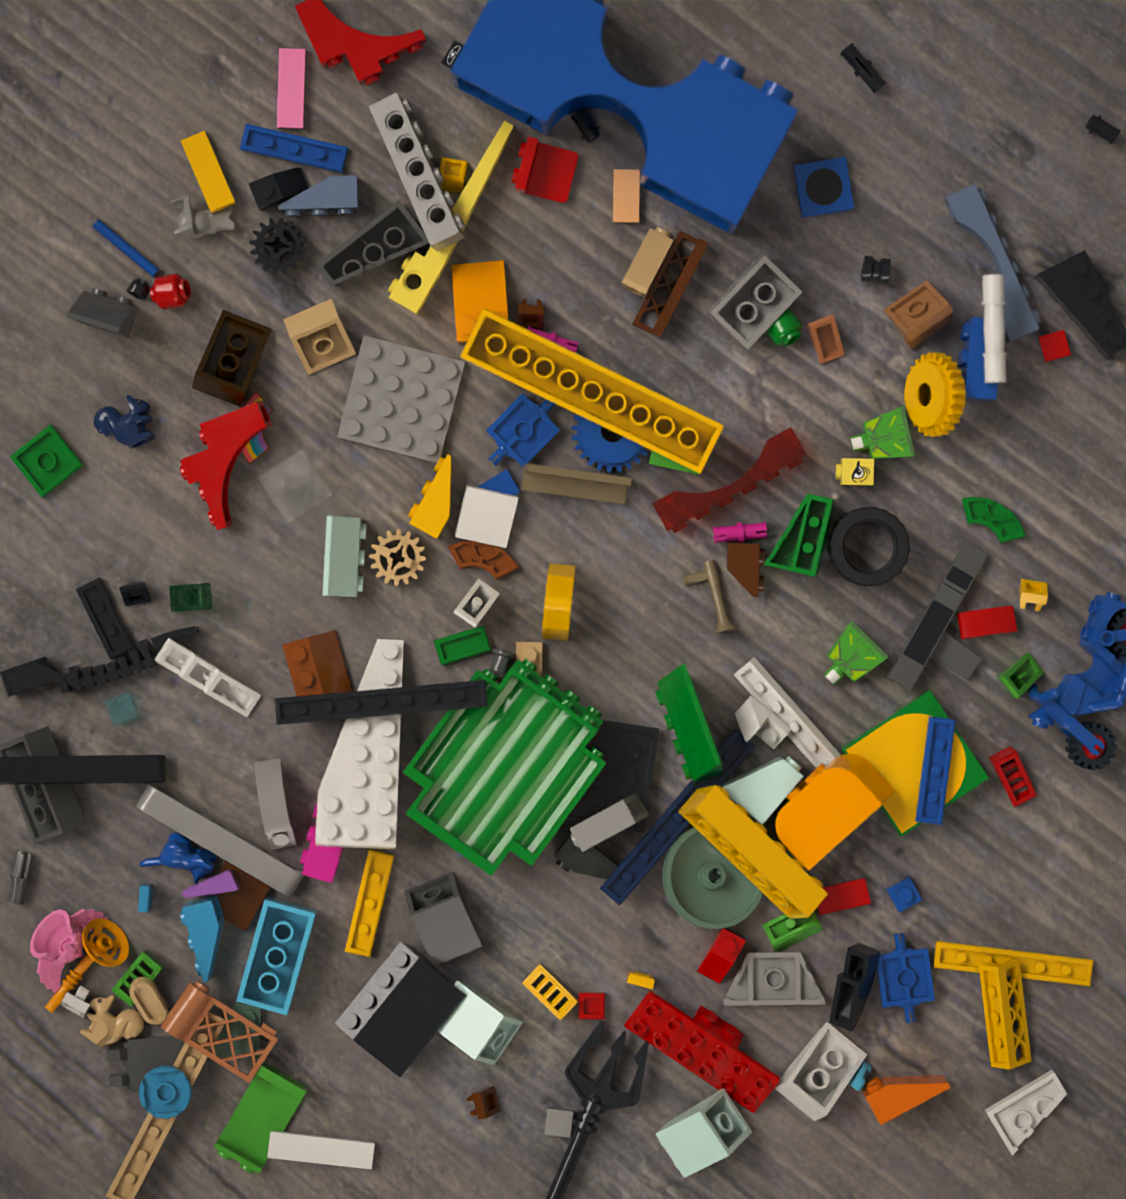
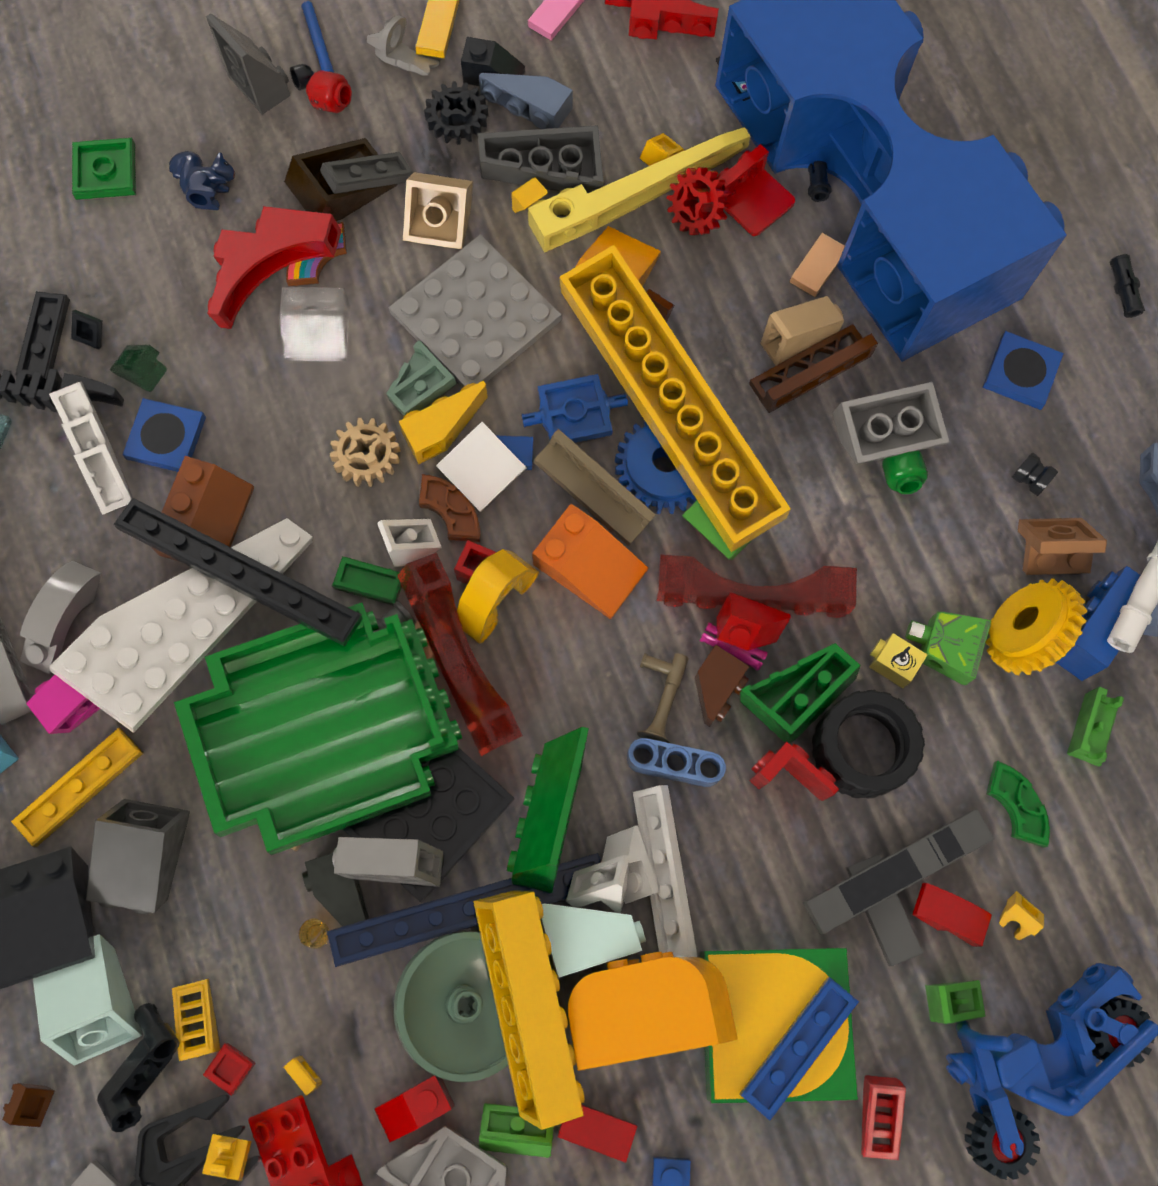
camera: 25 degrees right, 15 degrees down
blue tile [240,124,348,174] -> none
light aqua slope [323,516,367,597] -> none
light grey brick [369,92,465,251] -> none
nougat slope [806,315,845,364] -> none
bright green torso [824,621,888,686] -> none
none -> black beam [97,1003,180,1132]
none -> blue tile [122,398,206,472]
none -> yellow tile [202,1134,252,1181]
none -> clear yellow hinge [299,918,329,949]
none -> dark grey tile [320,152,413,194]
none -> sand green wing [386,340,456,416]
none -> clear red arch [397,553,523,756]
none -> red brick [454,540,496,584]
none -> yellow slope [511,177,548,213]
none -> orange slope [532,503,648,619]
none -> white slope [566,854,630,913]
none -> medium blue beam [627,738,726,787]
none -> red gear [667,167,731,235]
none -> red slope [717,592,791,651]
none -> red bracket [749,742,839,801]
none -> bright green hinge [1067,687,1124,767]

